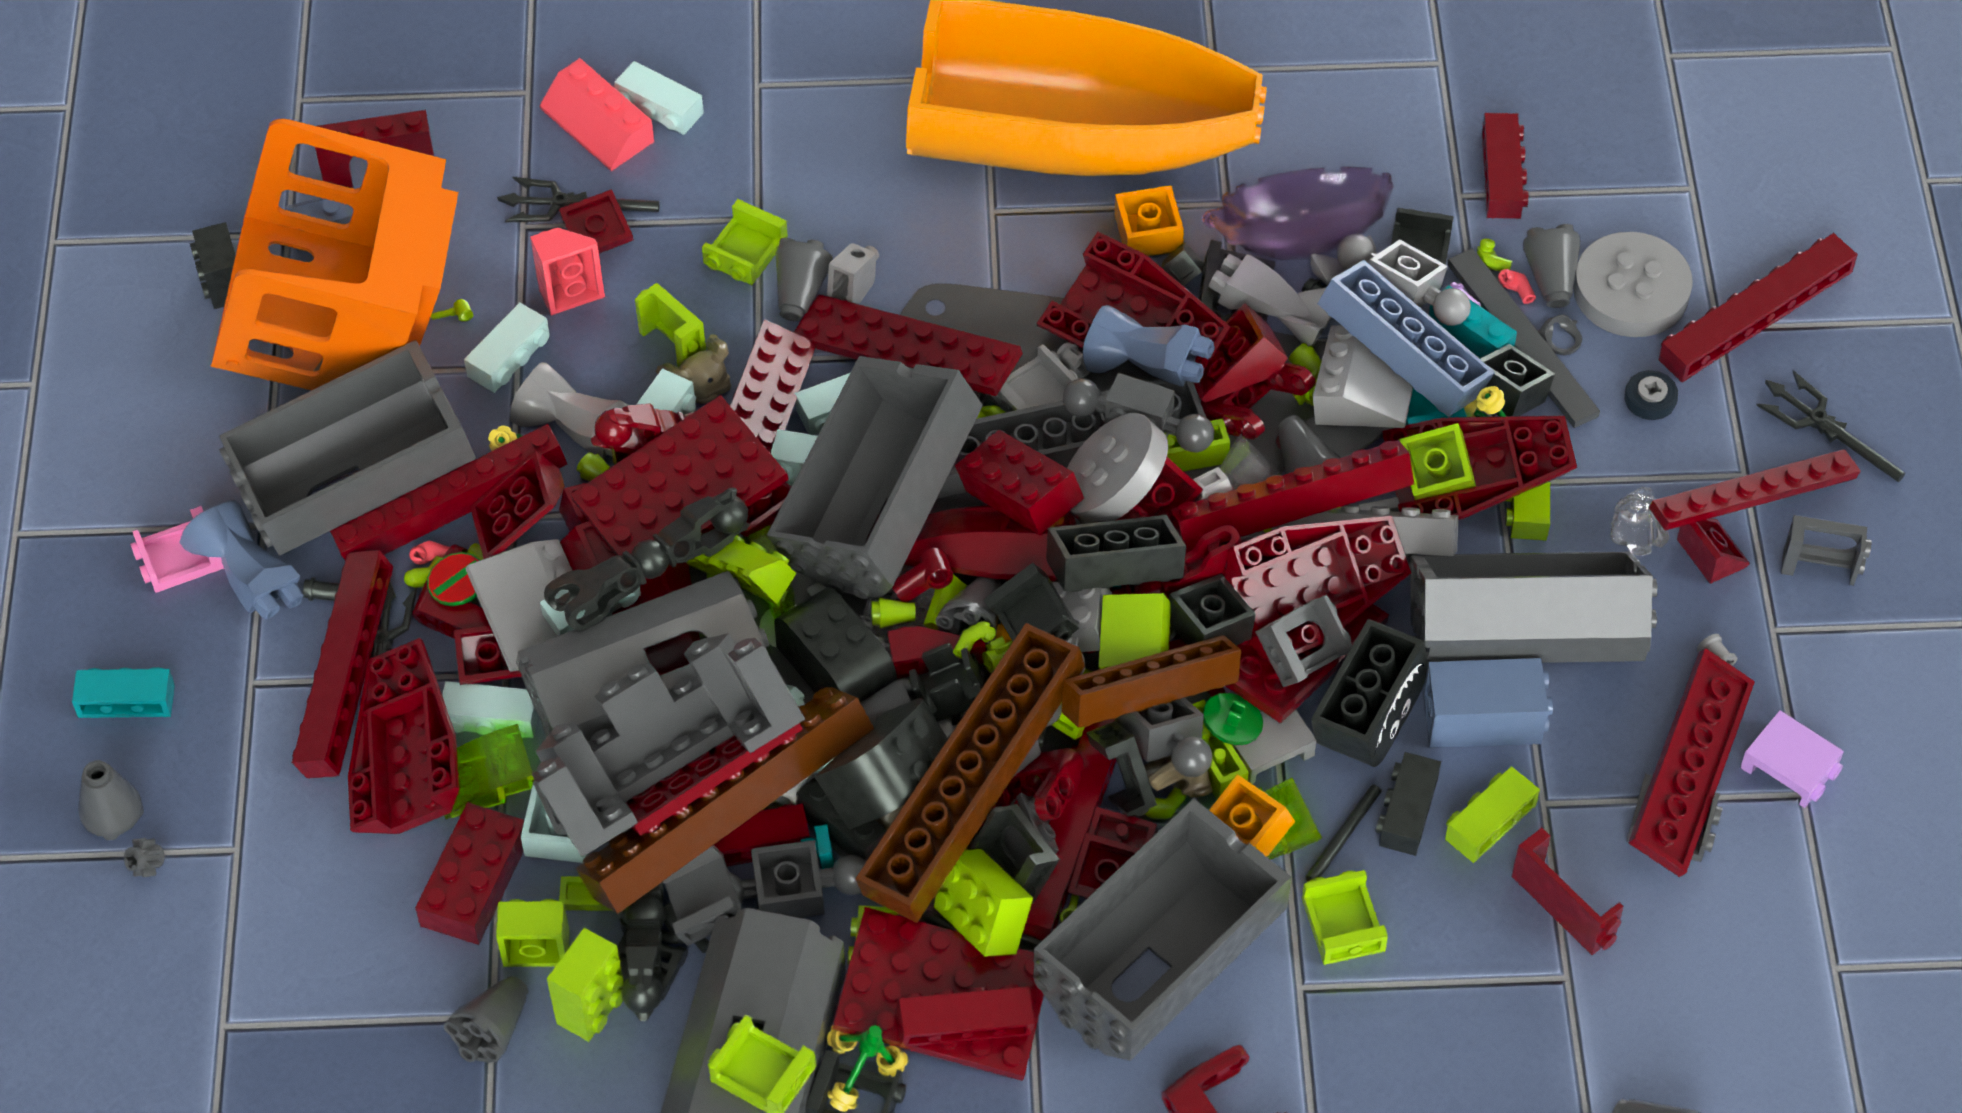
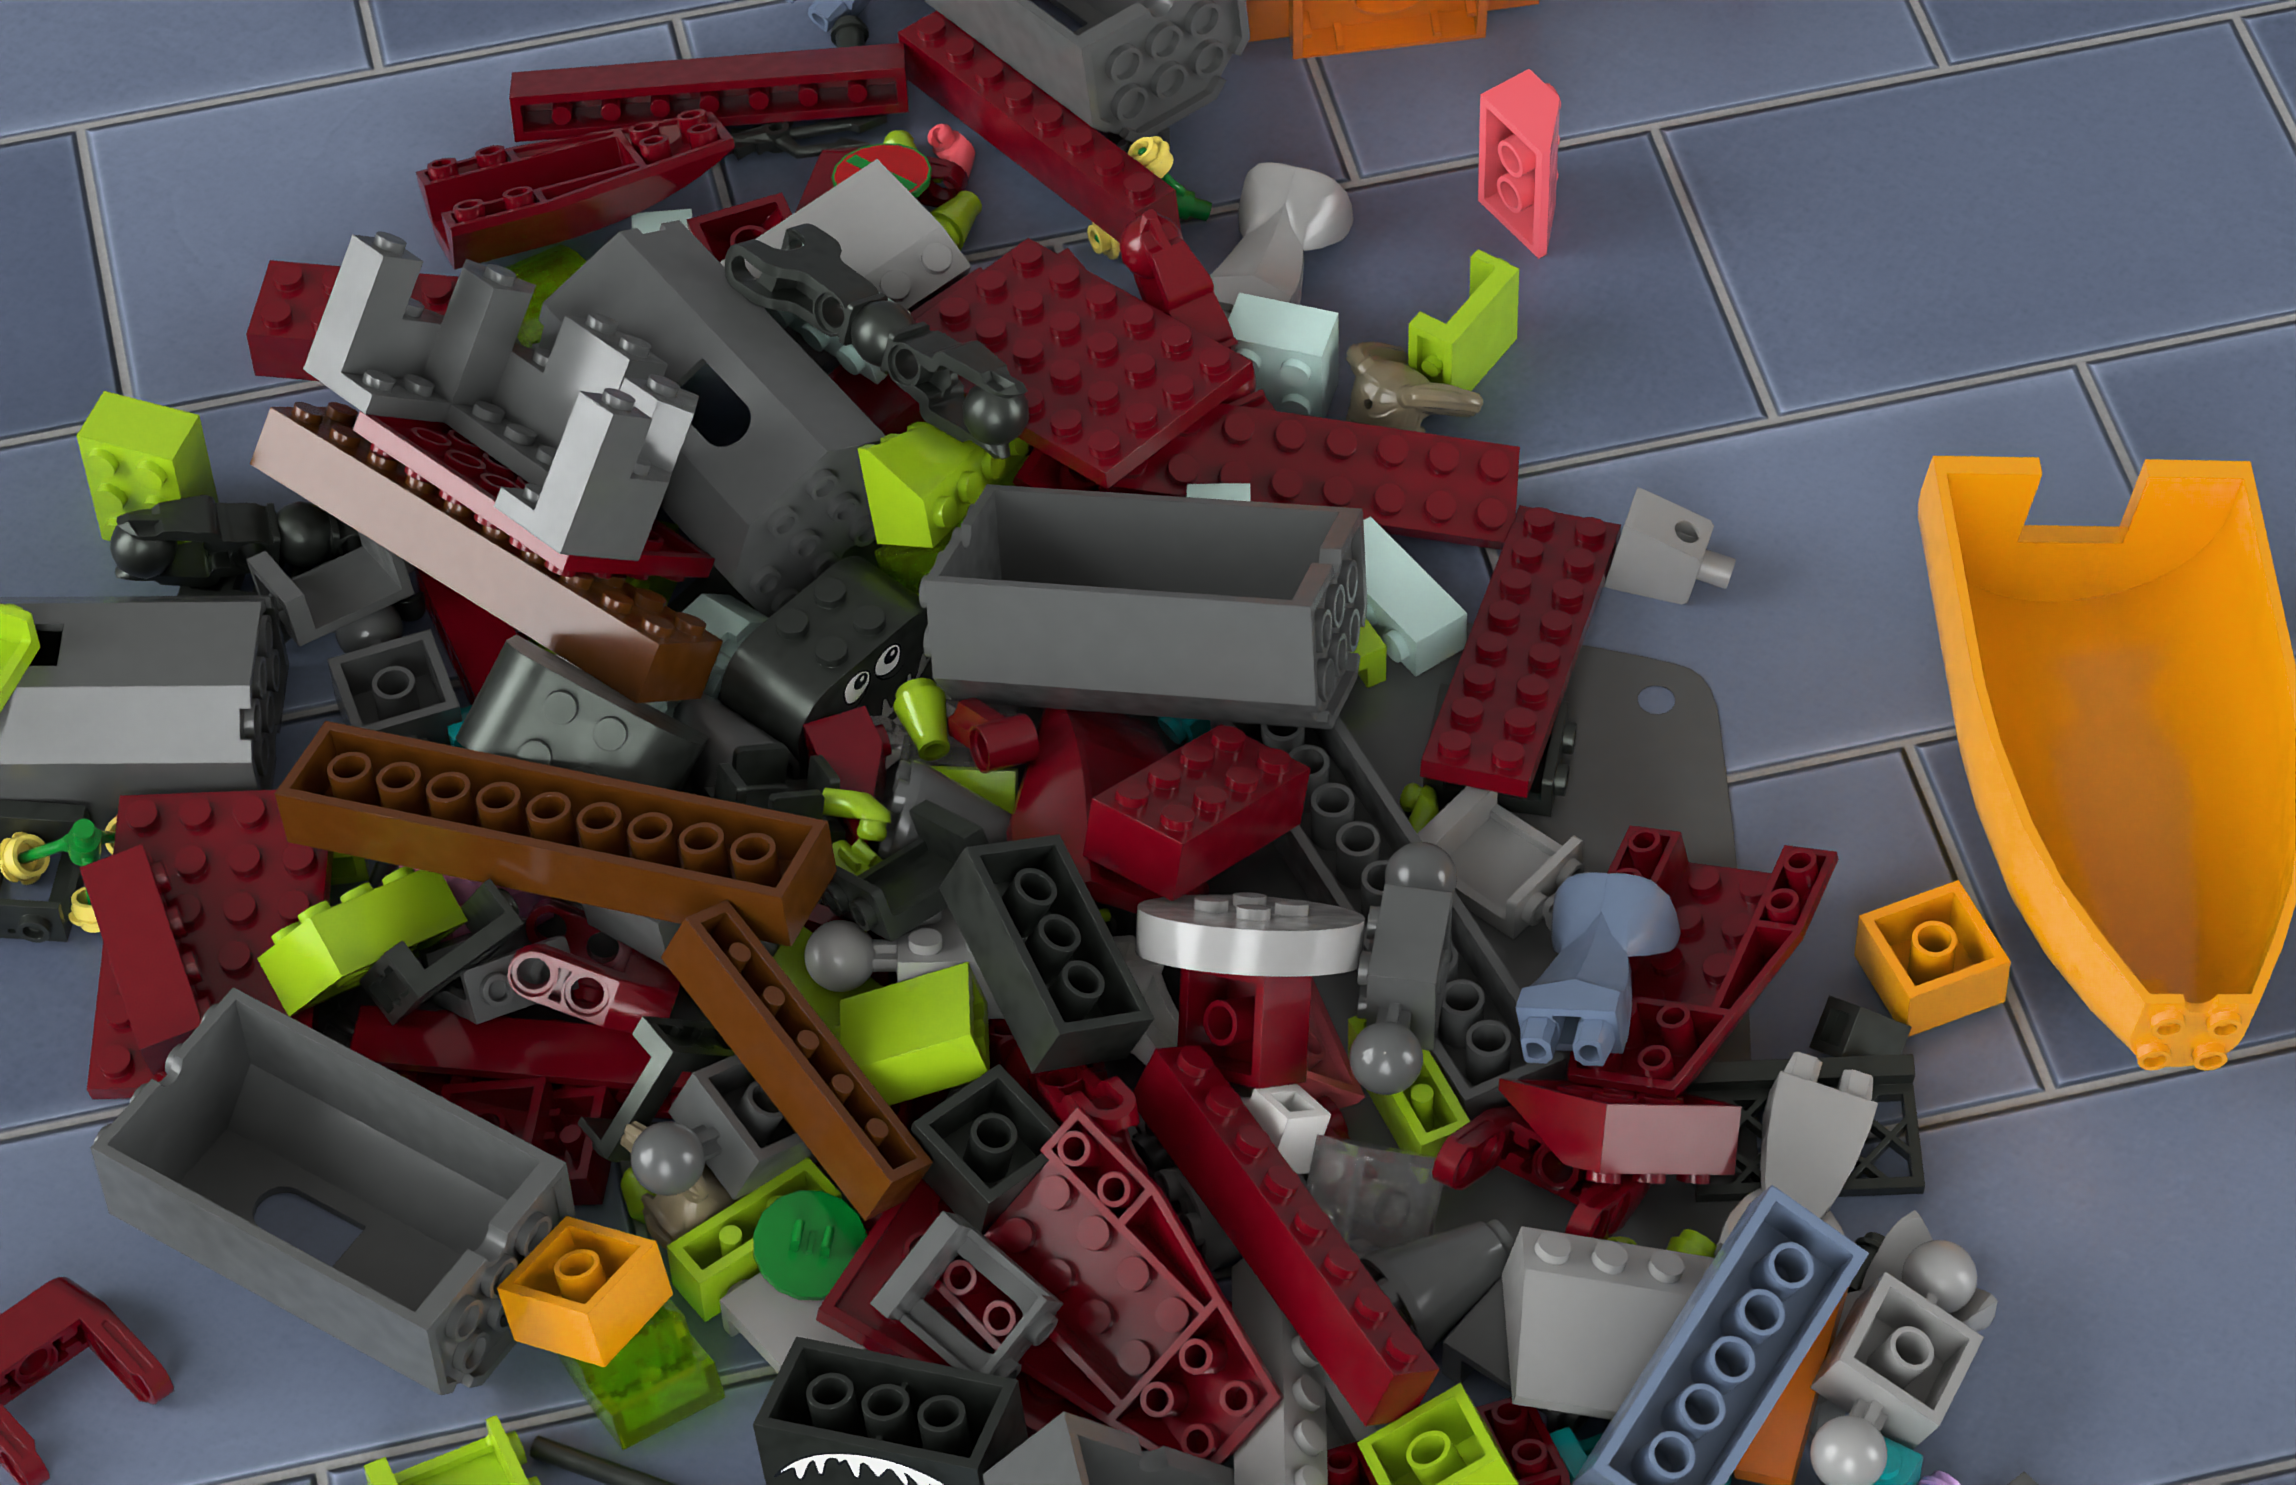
camera: 80 degrees right, 5 degrees down
lime hand [431,299,474,322] -> none
dark grey cone [444,976,528,1063] -> none
light aqua brick [464,303,550,393] -> none
dark red slope [470,450,565,559] -> none
lime brick [496,899,570,967] -> none
pearl dark grey piece [497,177,660,222] -> none
coral slope [540,58,654,171] -> none
dark red tile [559,189,634,254] -> none
light aqua brick [614,61,704,135] -> none
lime panel [702,199,788,285] -> none
dark grey cone [776,238,833,321] -> none
clear purple windscreen [1202,166,1394,261] -> none
pearl dark grey panel [1391,208,1454,287] -> none

